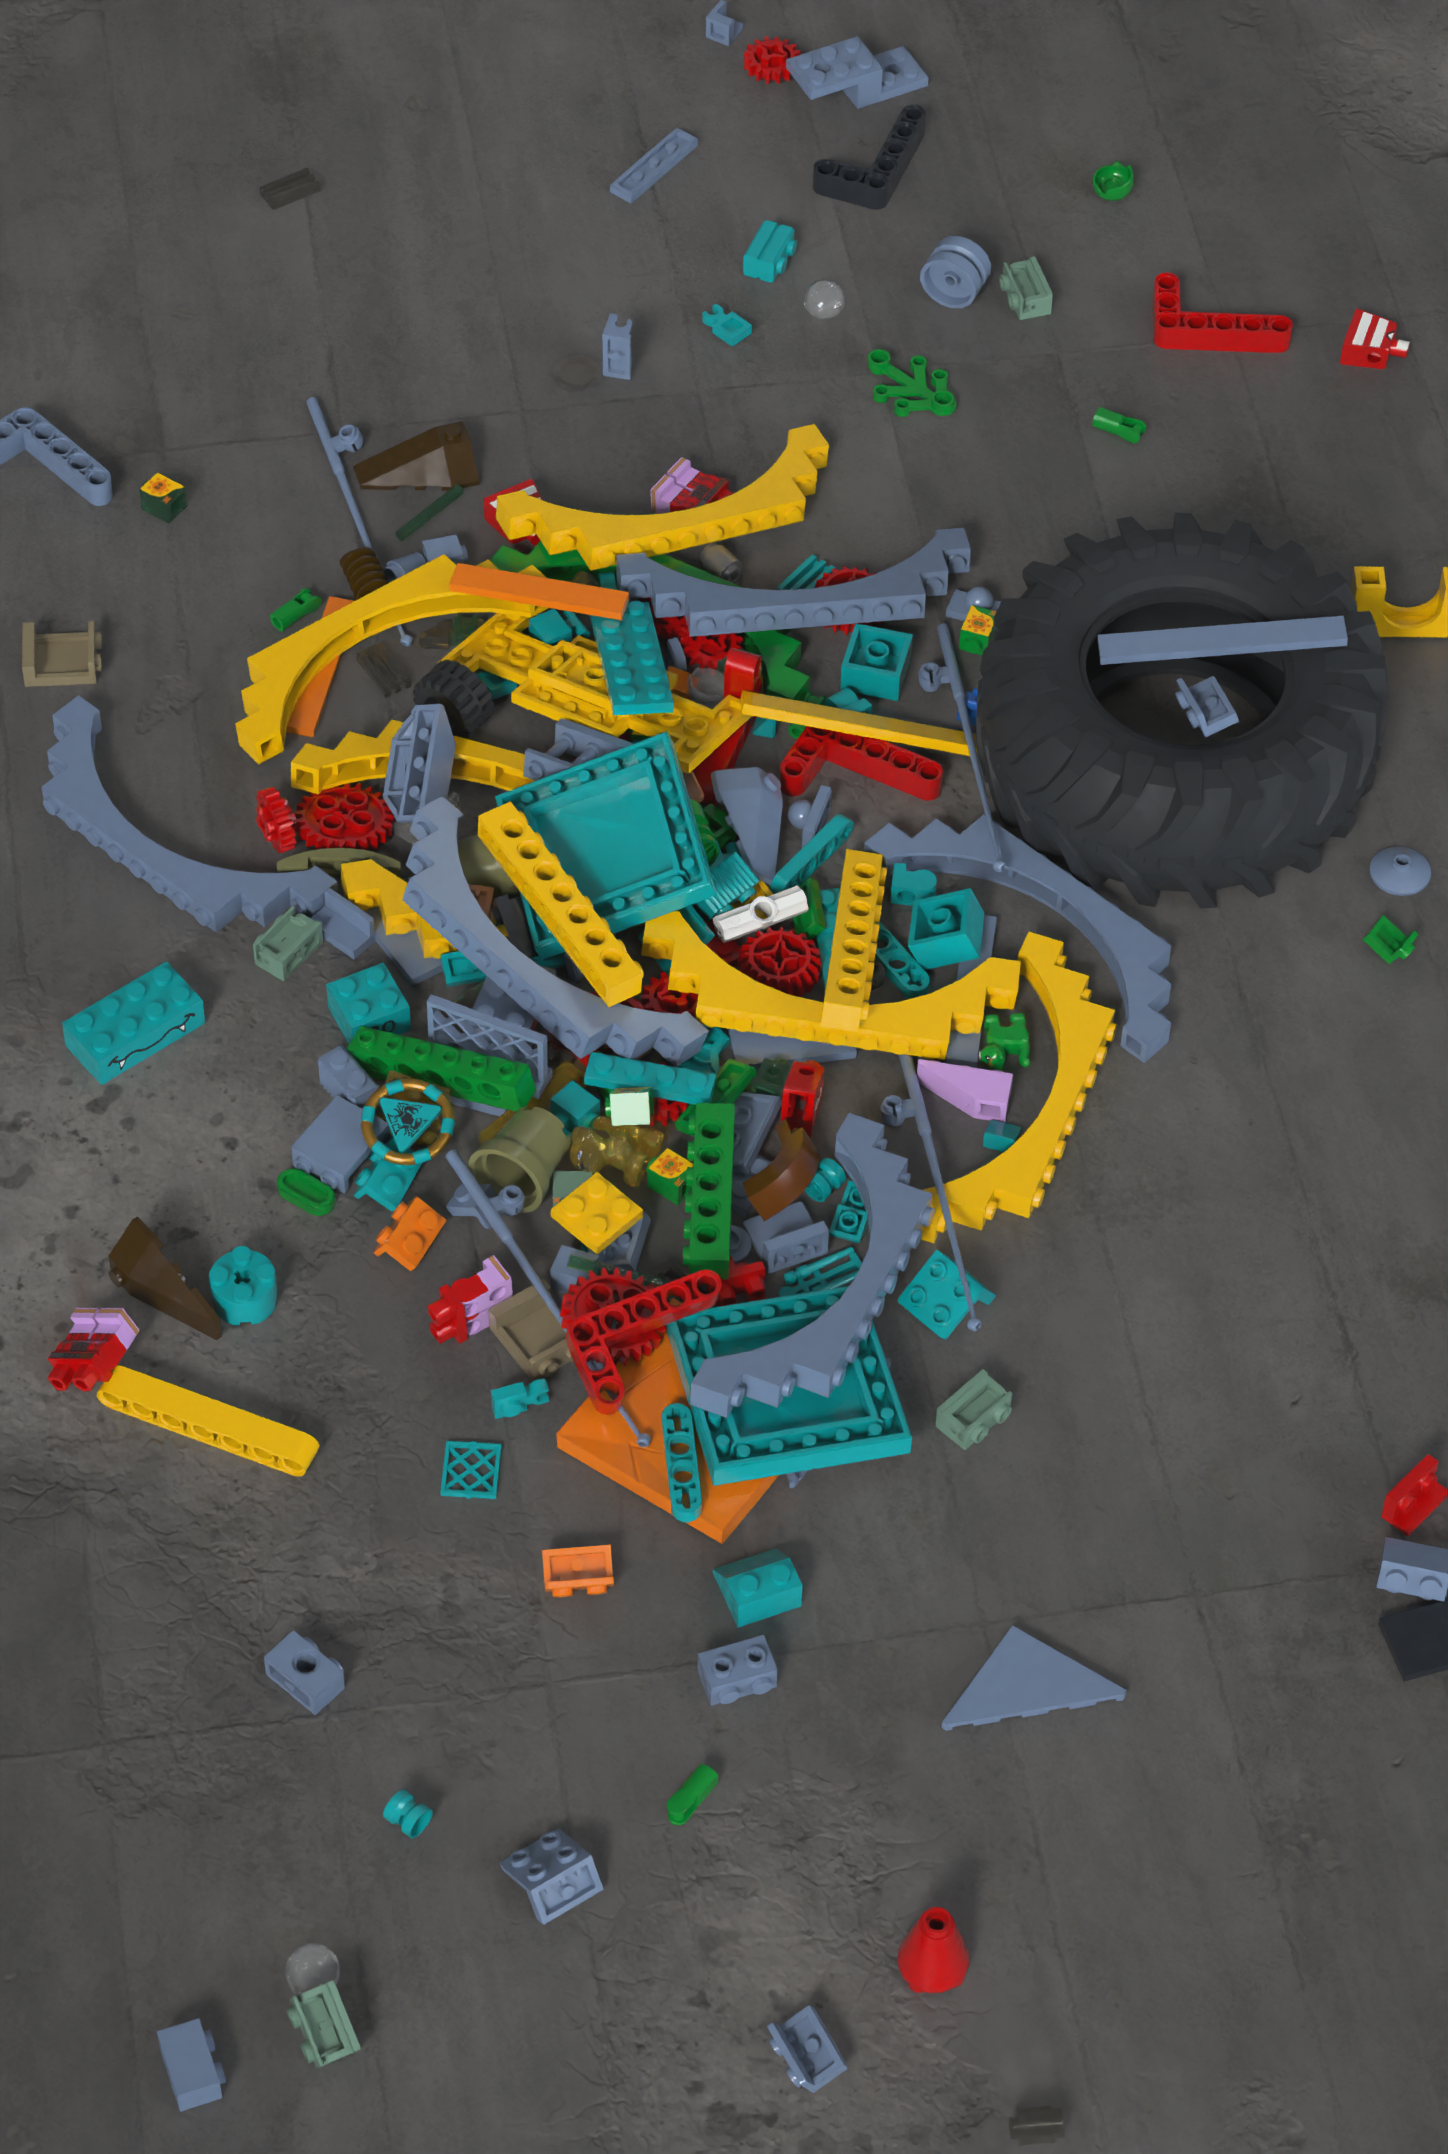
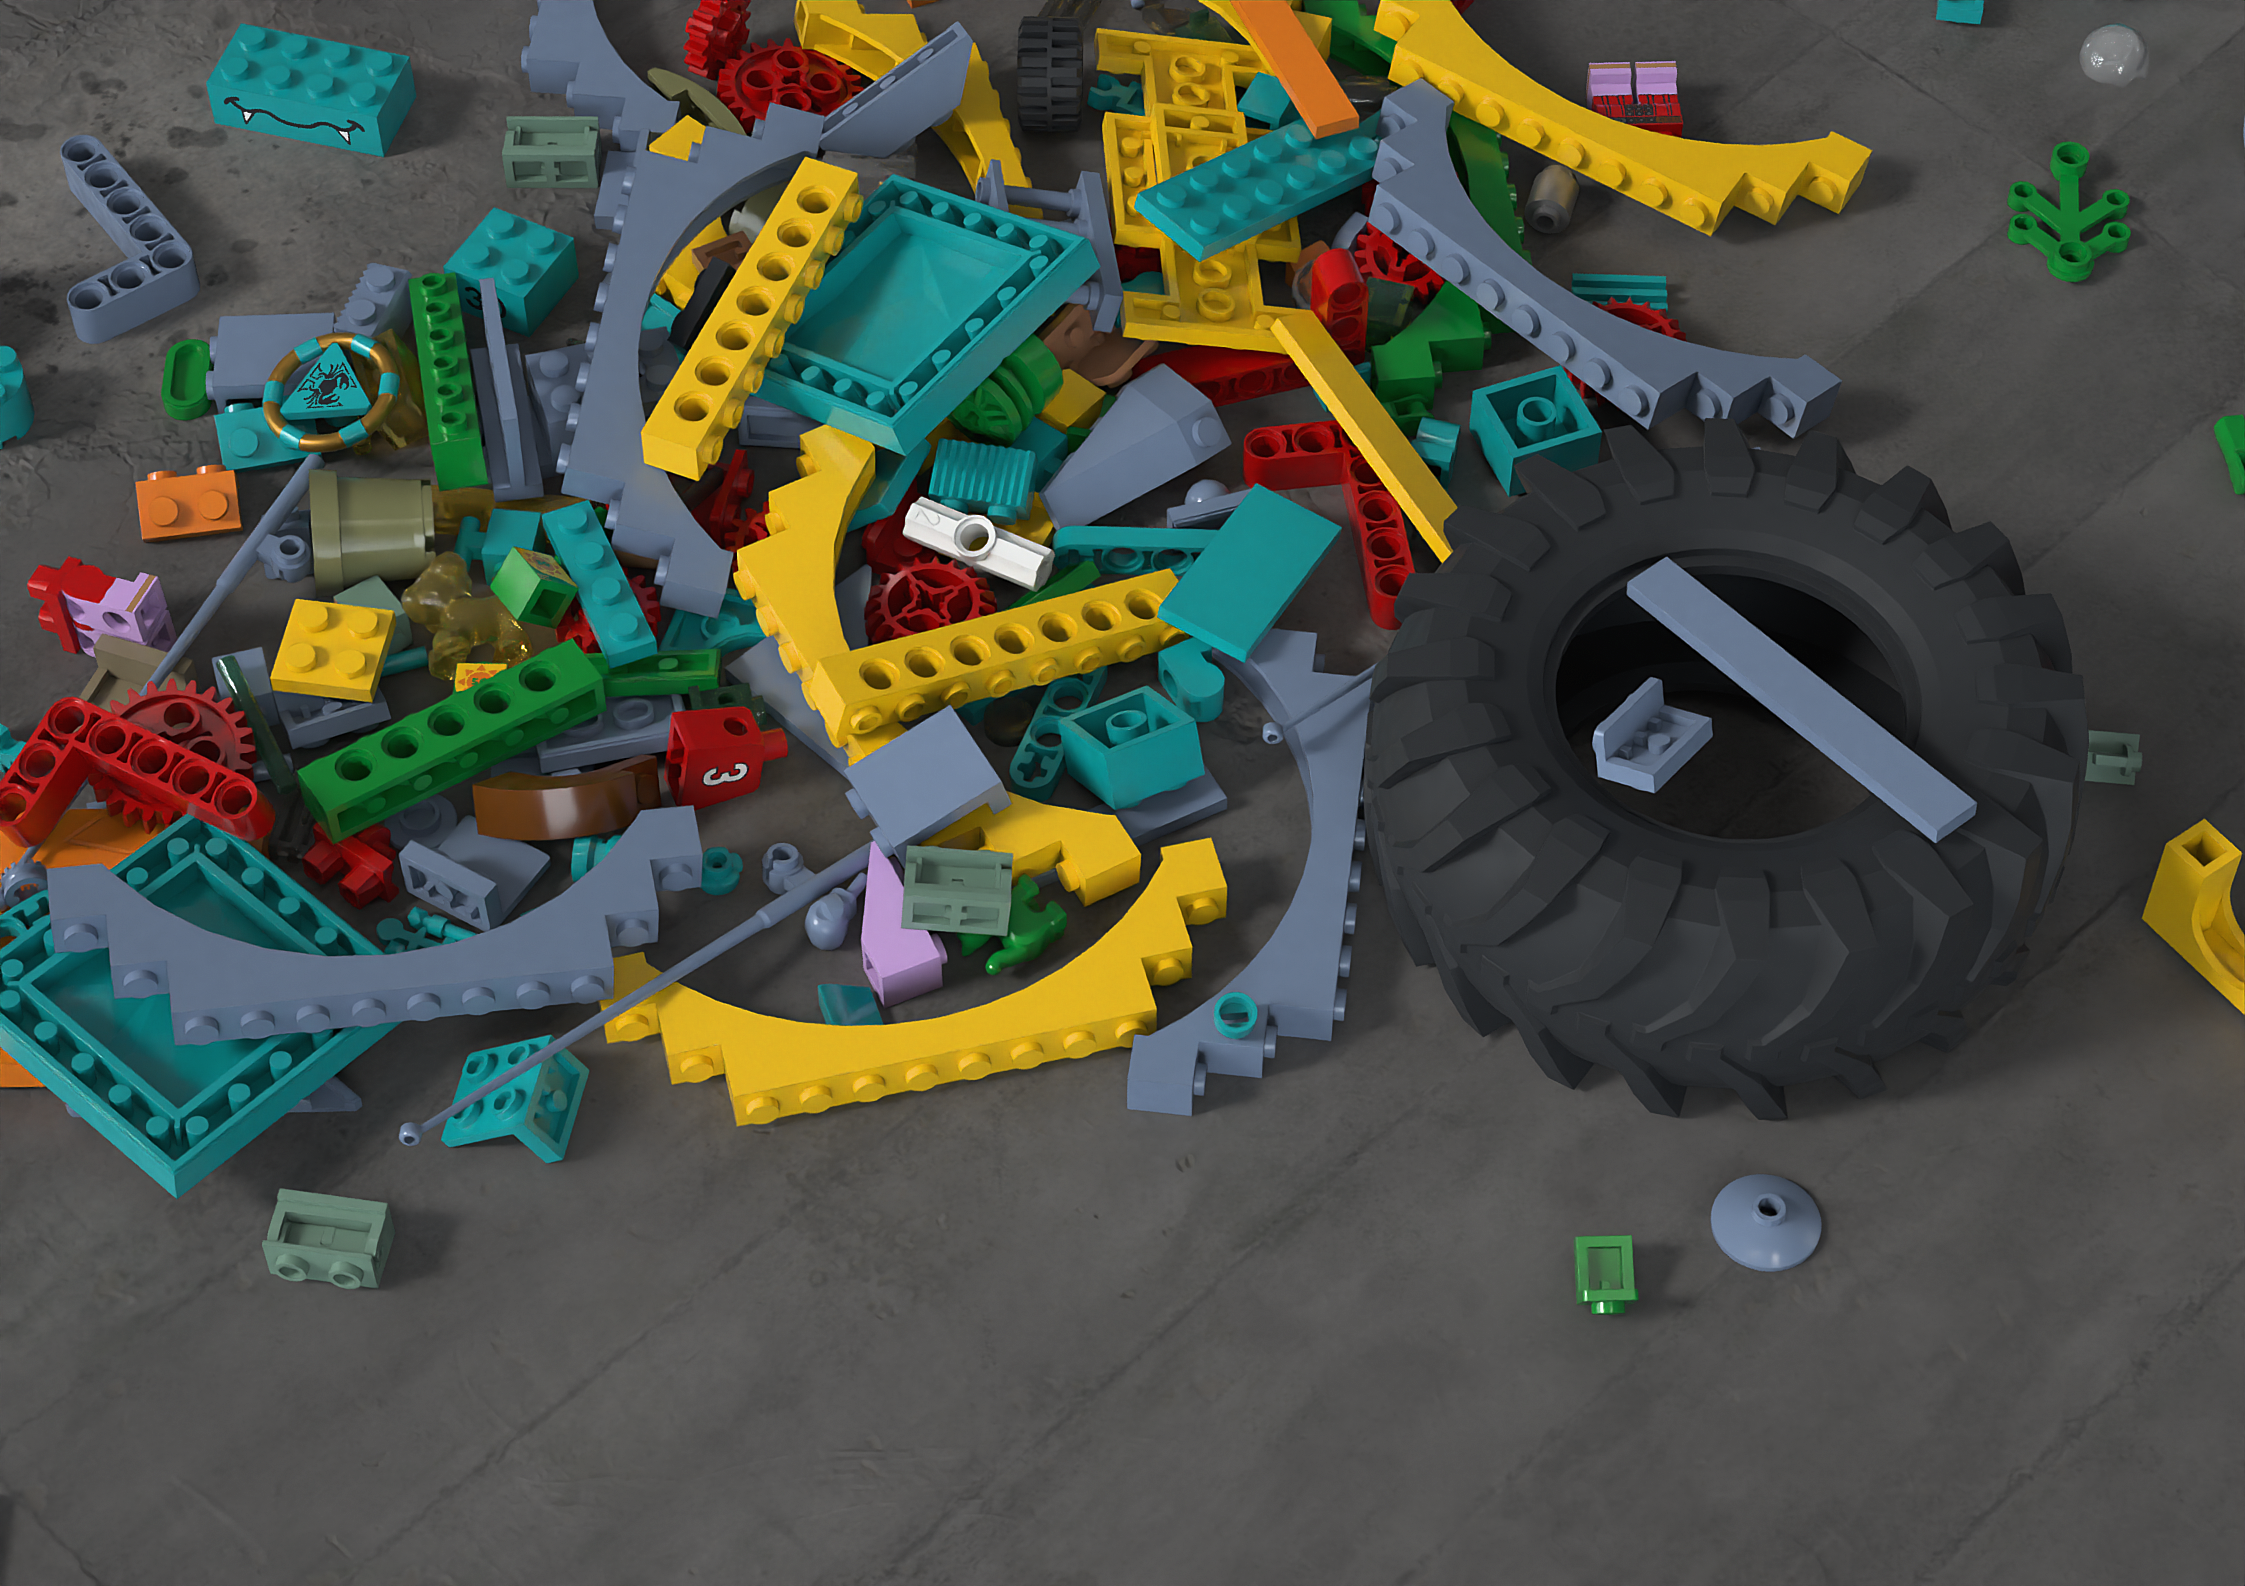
camera: 55 degrees right, 0 degrees up
none -> sand blue bush [0,859,48,908]
none -> sand blue beam [60,134,200,344]
none -> sand blue piece [804,873,867,951]
none -> sand blue panel [843,705,1012,868]
none -> sand green hinge [901,845,1013,936]
none -> teal tile [1157,483,1342,663]
none -> teal hinge [1213,992,1258,1040]

